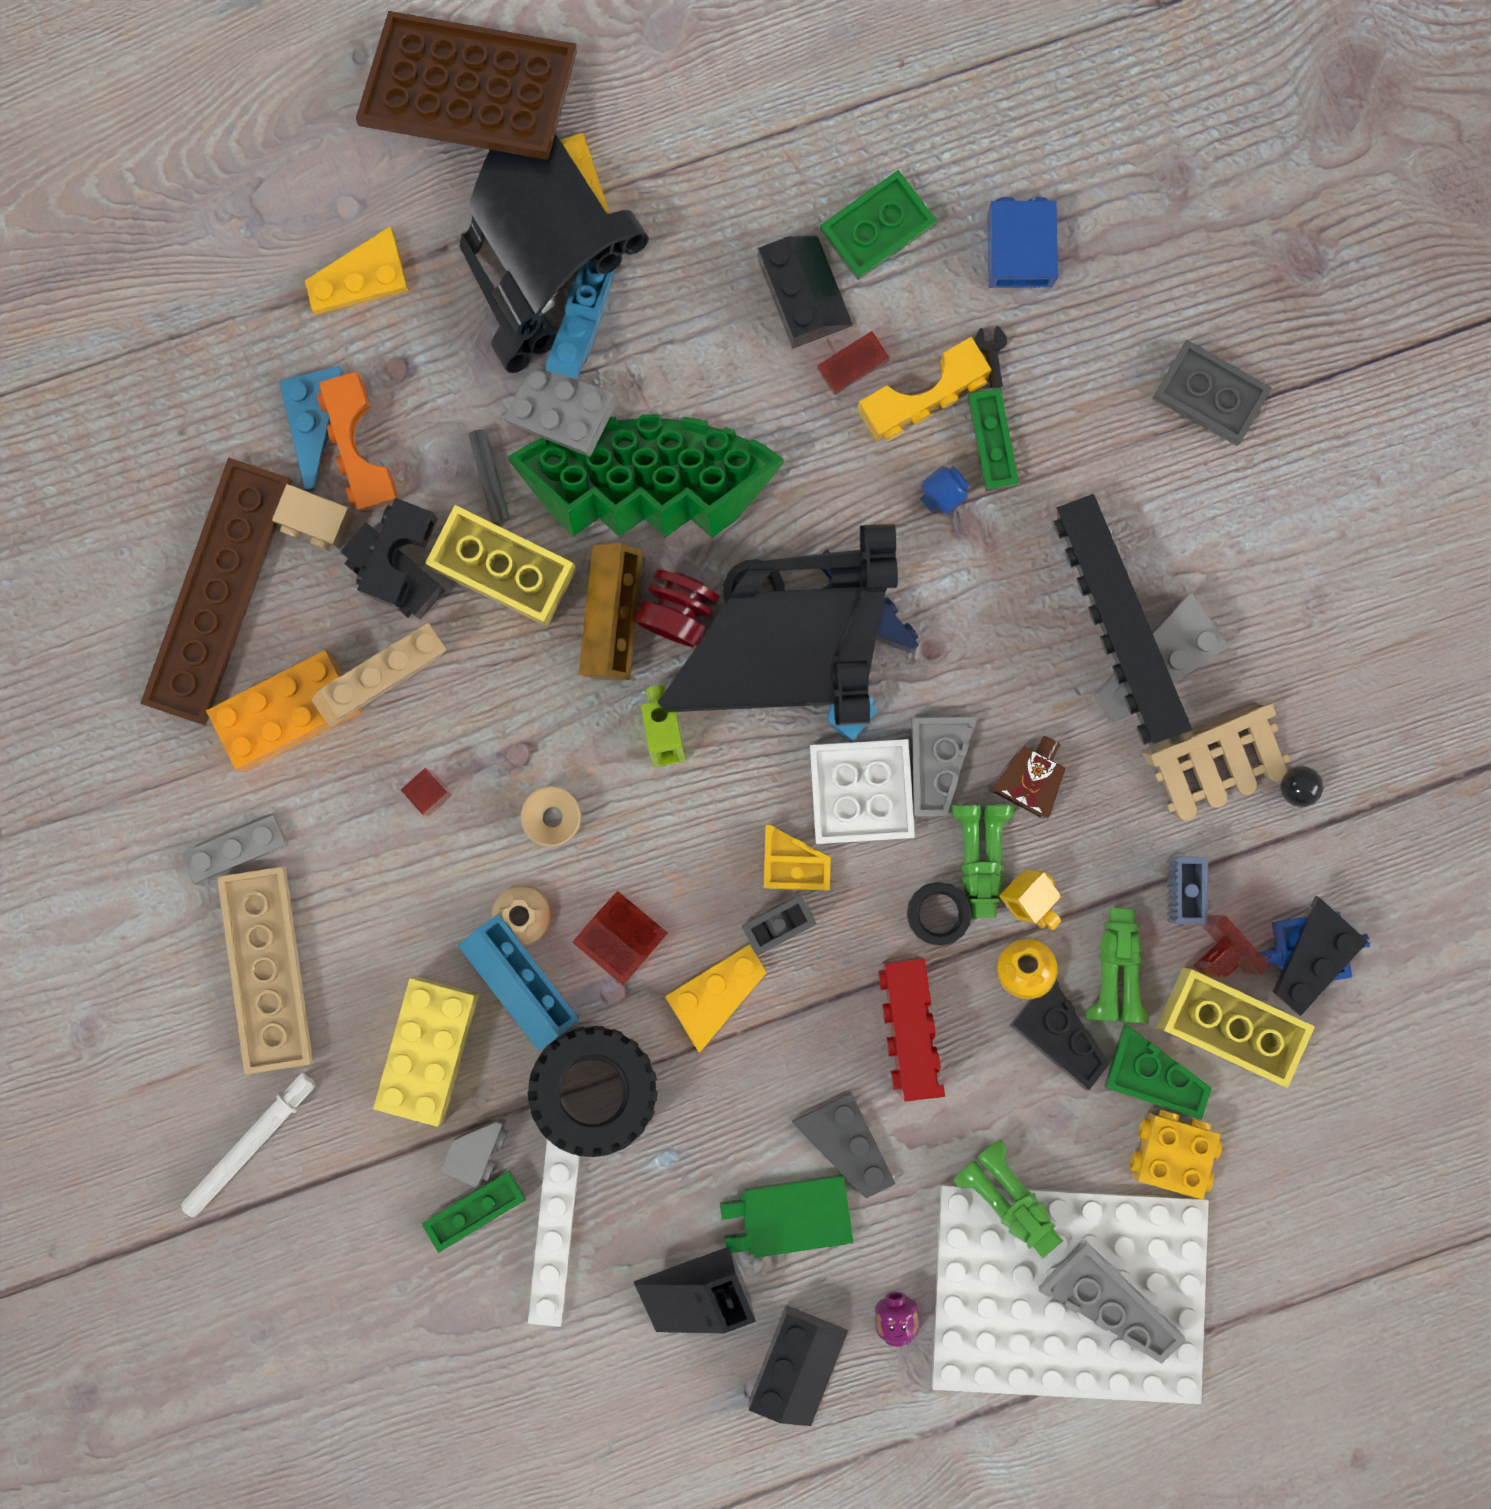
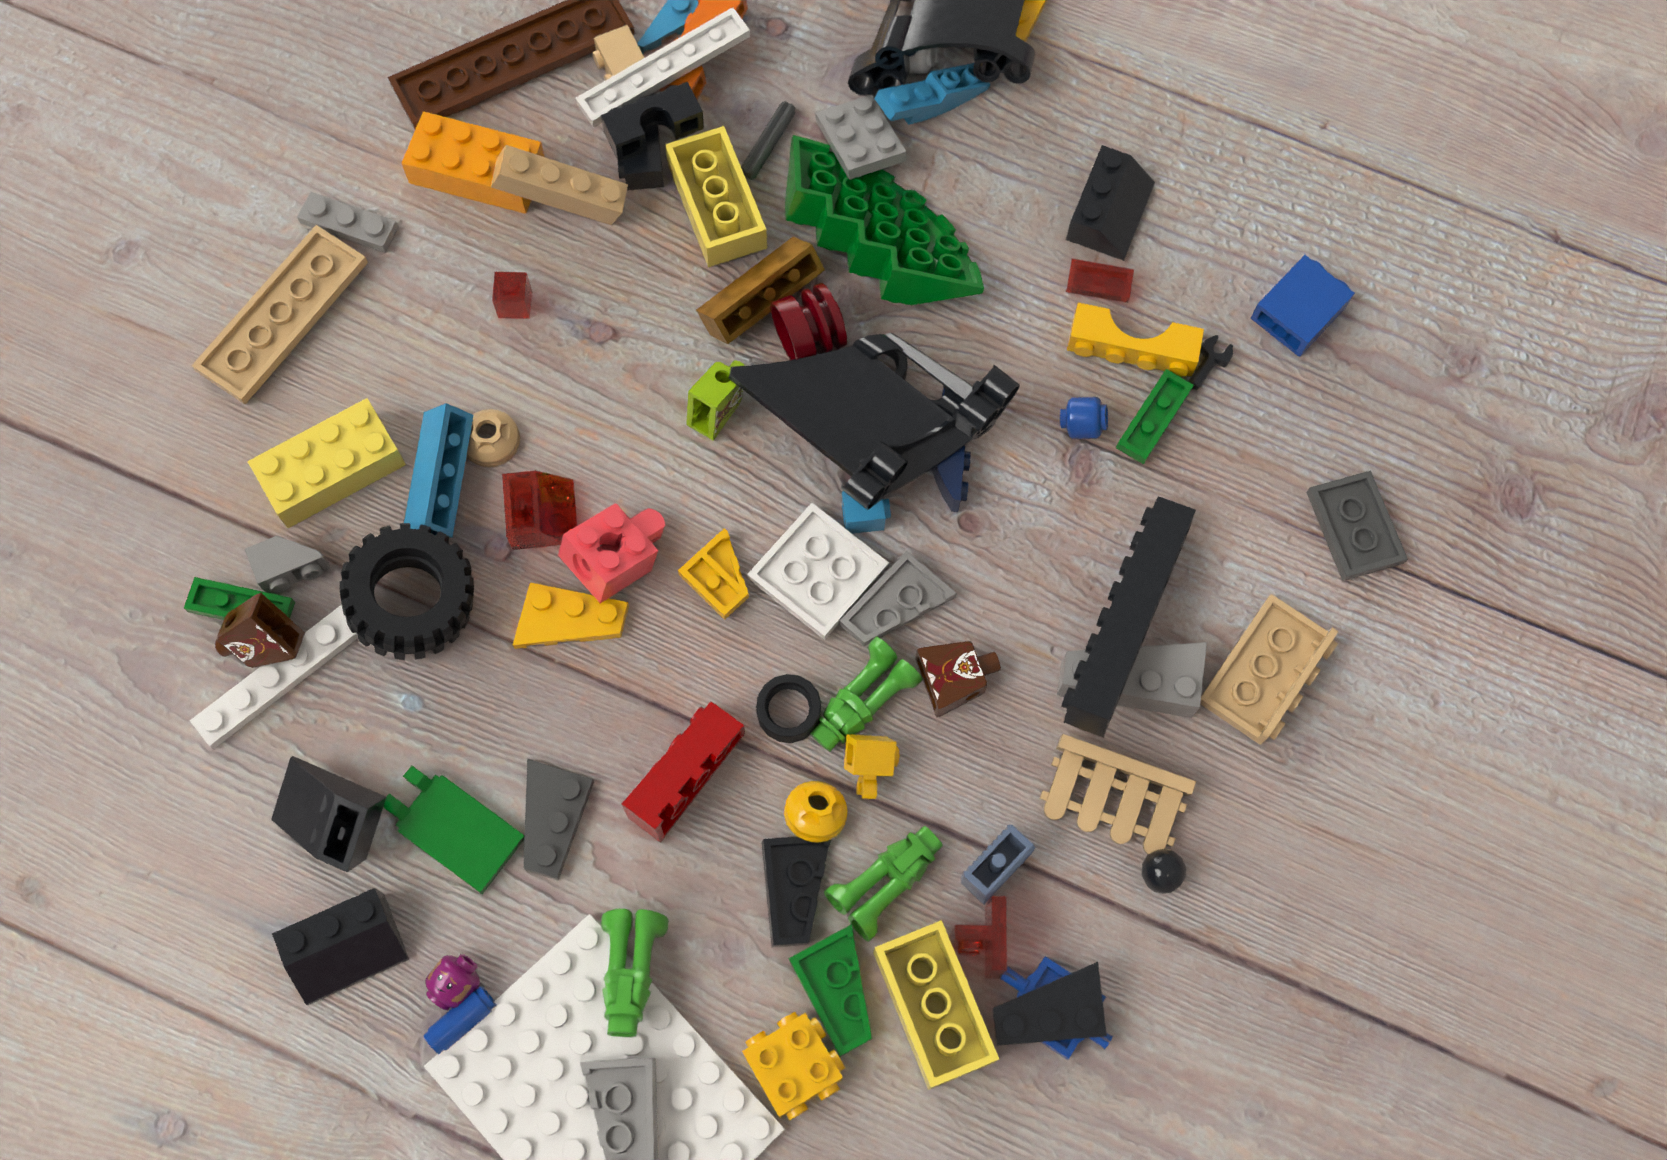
camera: 40 degrees right, 15 degrees down
white axle [181,1073,316,1218] -> none
tan piece [521,787,581,847] -> none
dark grey brick [742,894,816,956] -> none
green plate [820,170,937,280] -> none
none -> reddish brown torso [215,593,305,668]
none -> blue piece [423,986,496,1054]
none -> coral brick [558,503,665,603]
none -> white plate [576,7,750,128]
none -> tan bracket [1200,594,1338,745]

